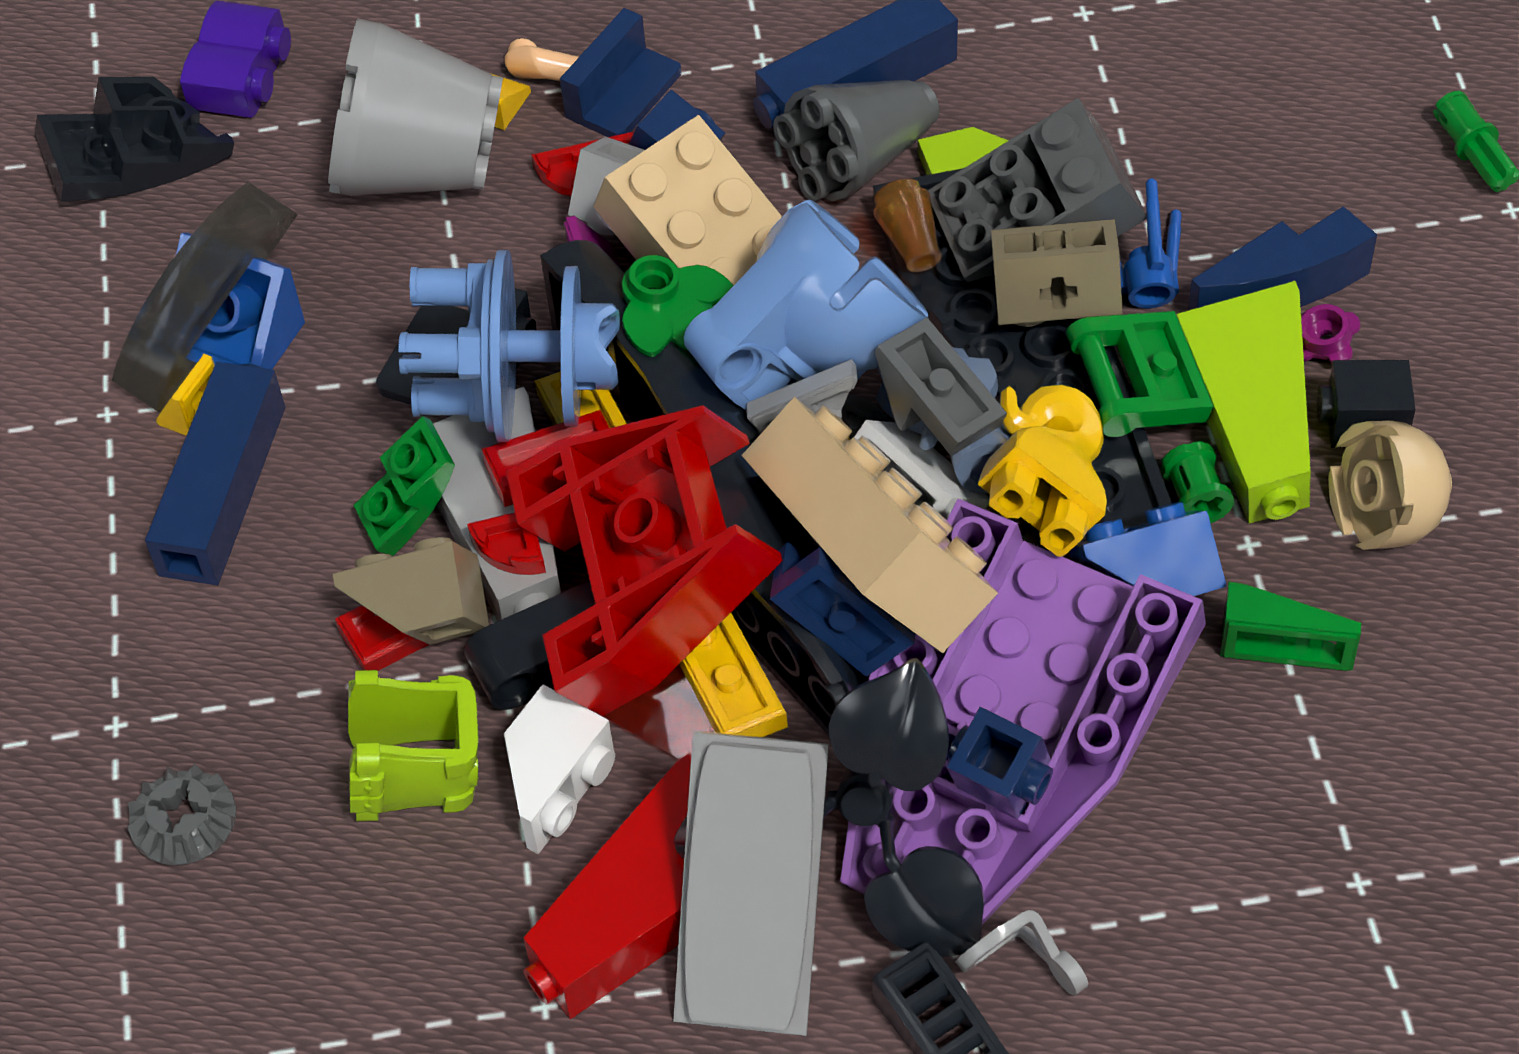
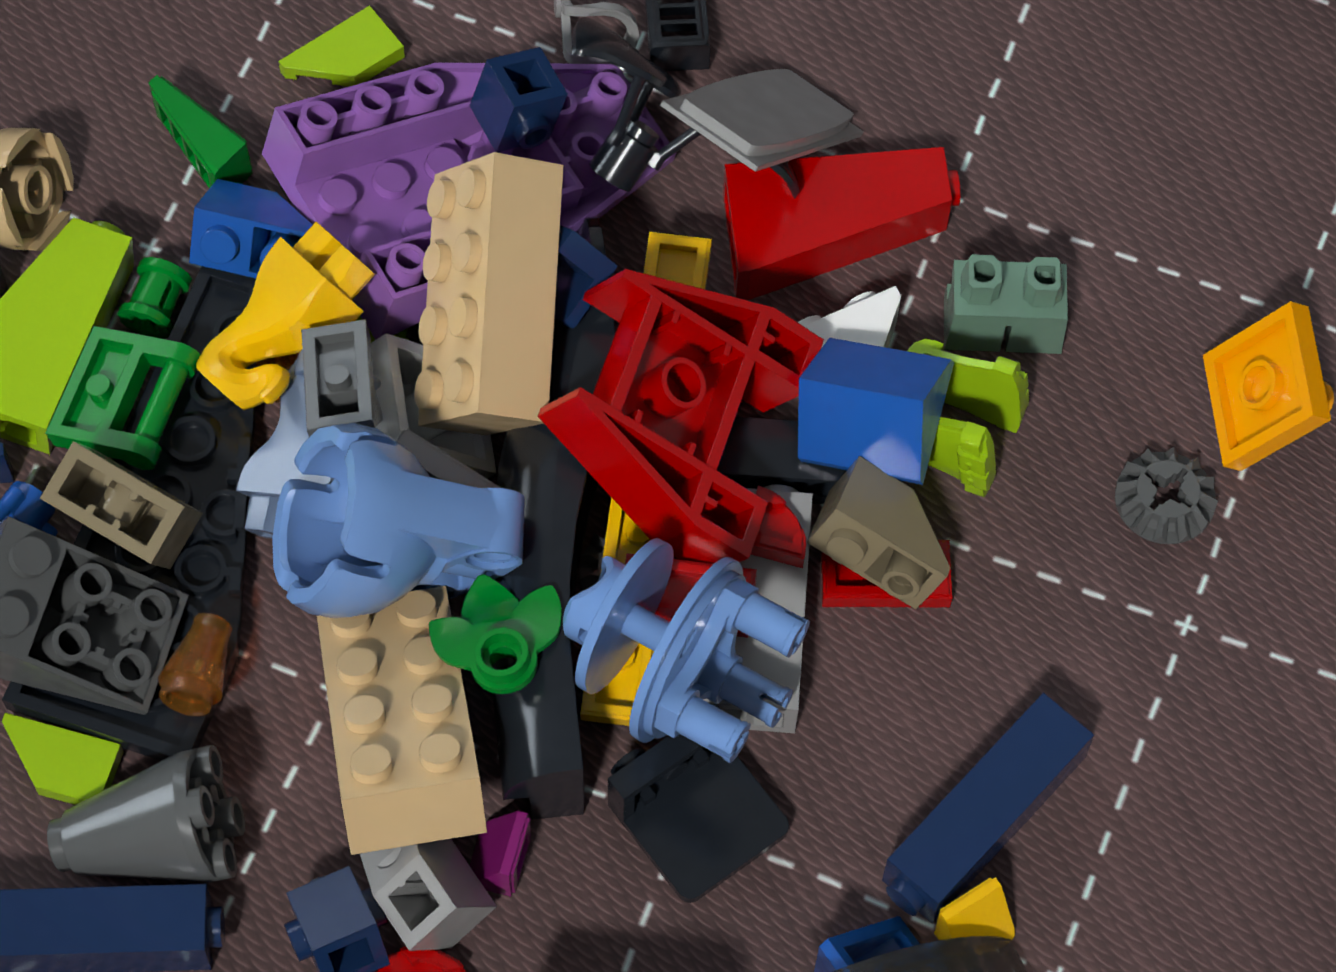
camera: 155 degrees left, 10 degrees up
green slope [353,416,455,556] -> none
none -> lime tile [278,5,405,87]
none -> blue slope [798,338,954,485]
none -> sand green hips [944,254,1068,354]
none -> light orange tile [1203,301,1334,471]

